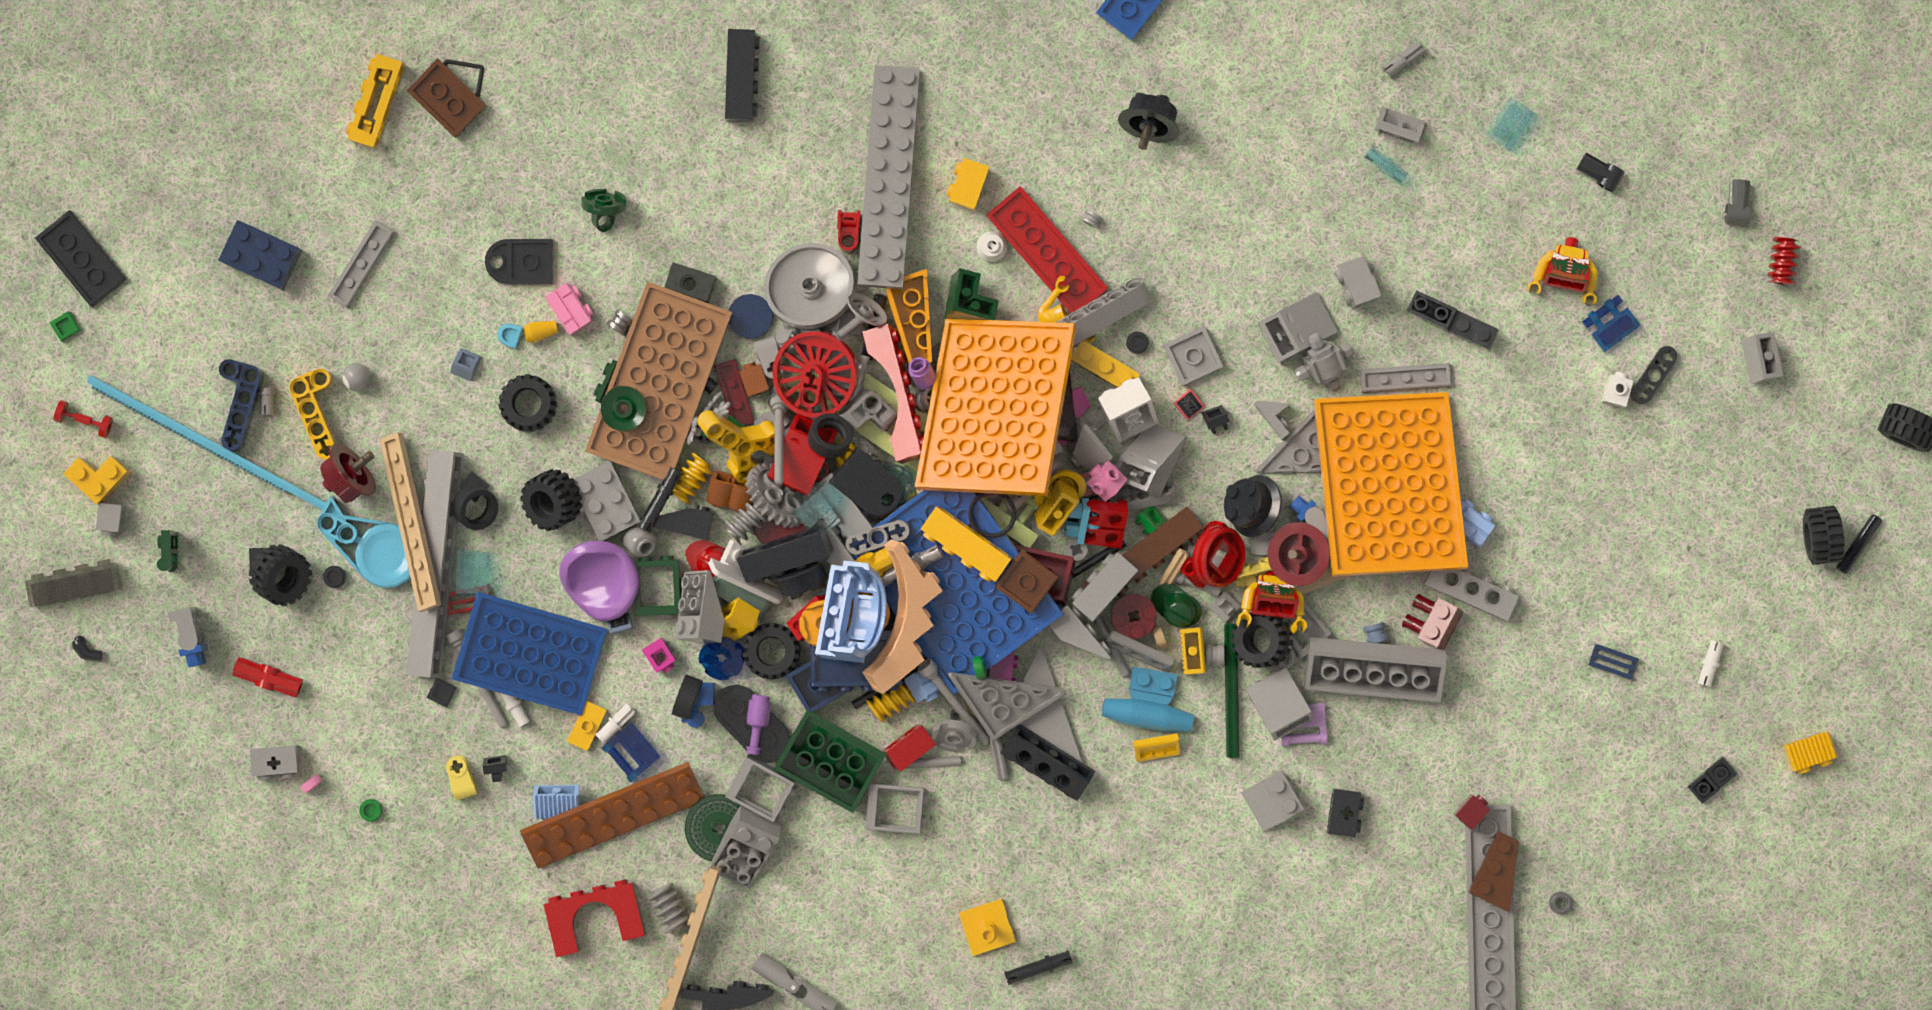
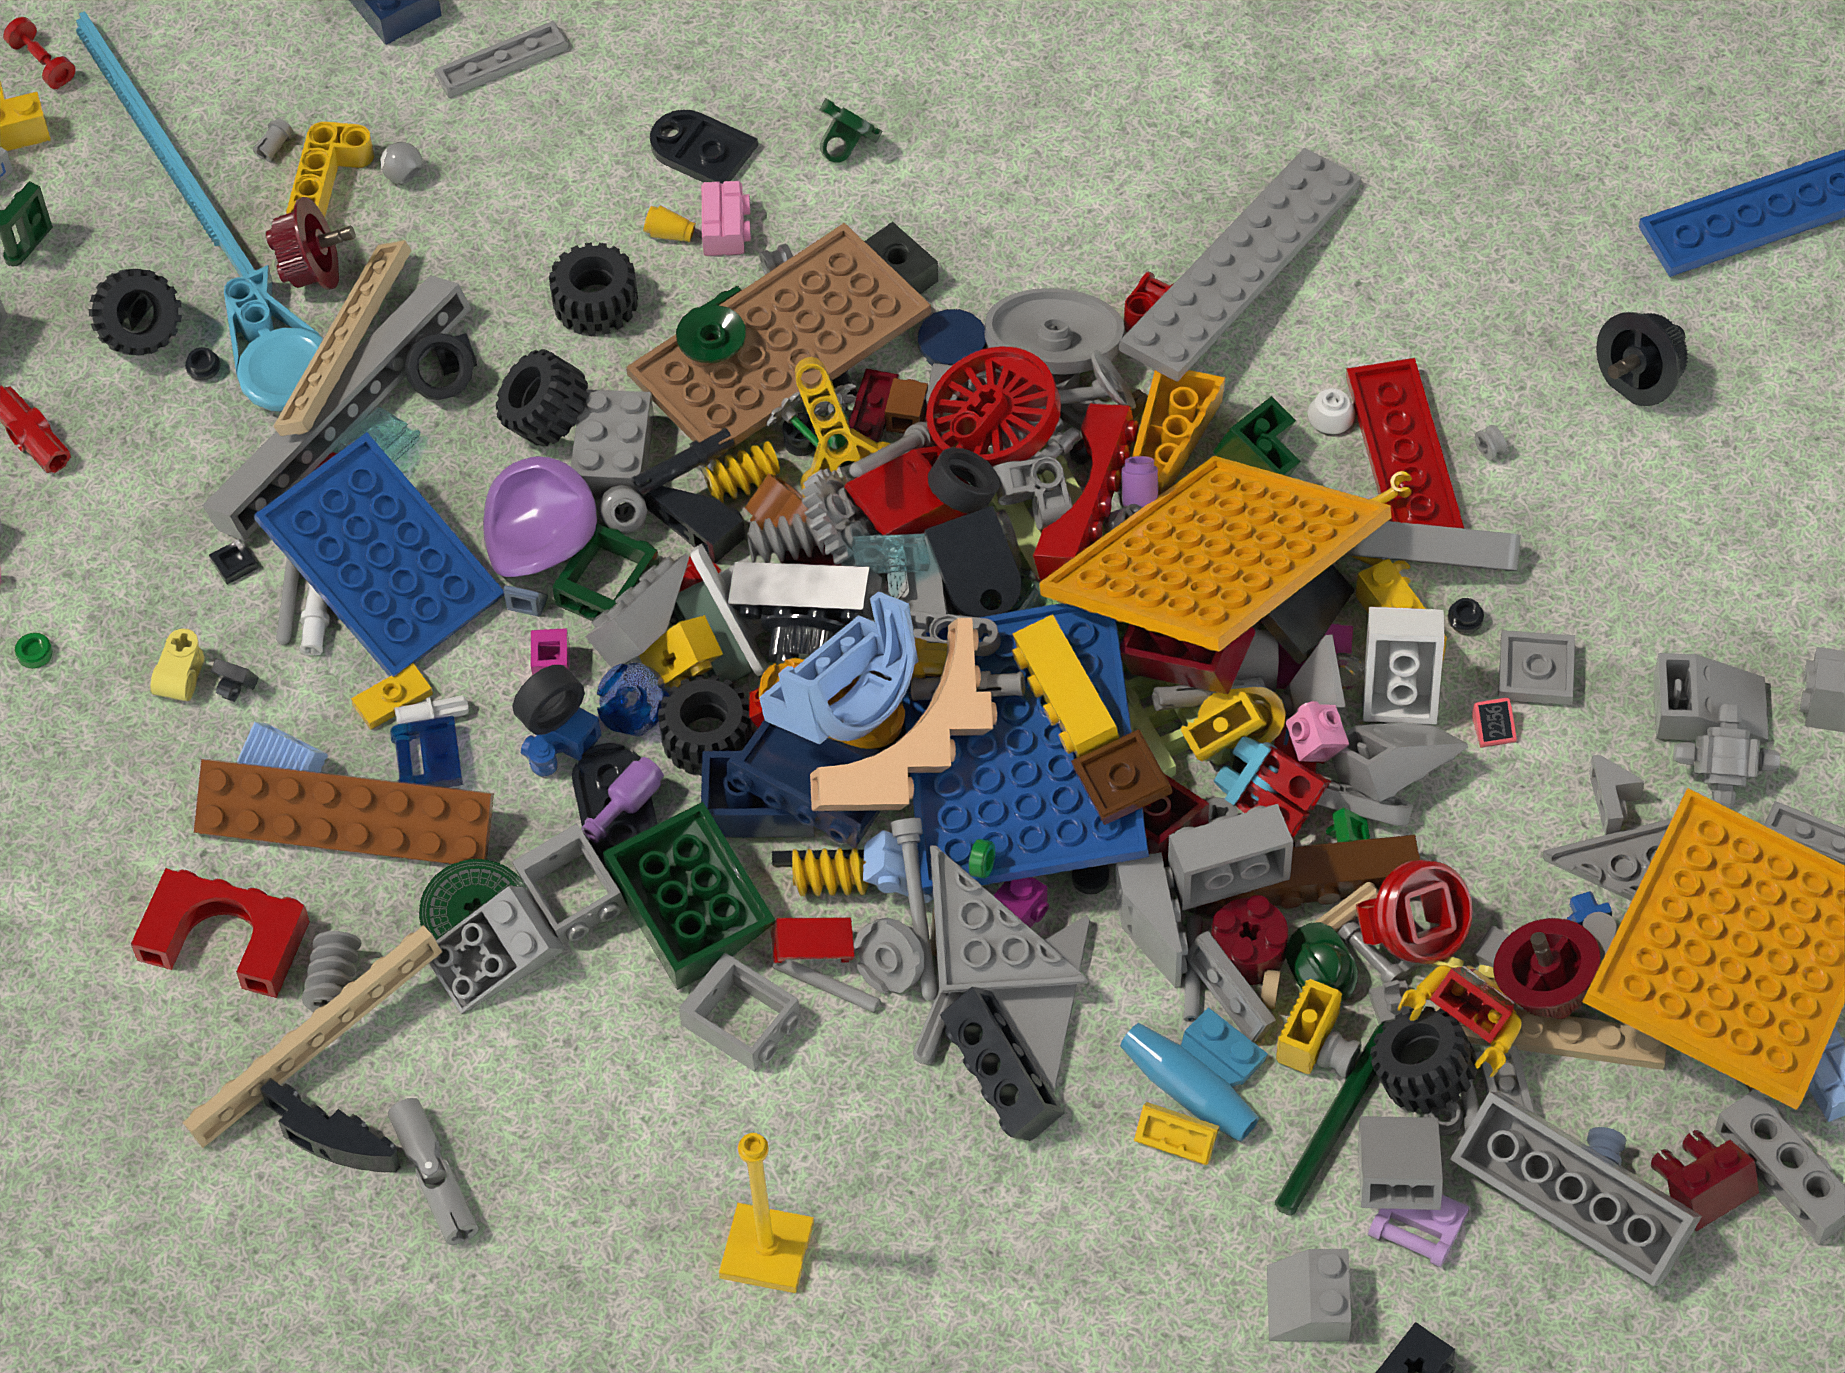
camera: 30 degrees right, 30 degrees down
dark blue beam [219,359,264,452] -> none
sand blue slope [450,348,481,381] -> none
medium azure tile [498,323,523,349] -> none
black brick [725,29,760,122] -> none
yellow brick [946,158,989,211] -> none
black tyre [968,493,1017,538] -> none
black pin [1004,950,1073,985] -> none
black tile [1201,405,1230,435] -> none
black piece [1224,475,1282,538] -> none

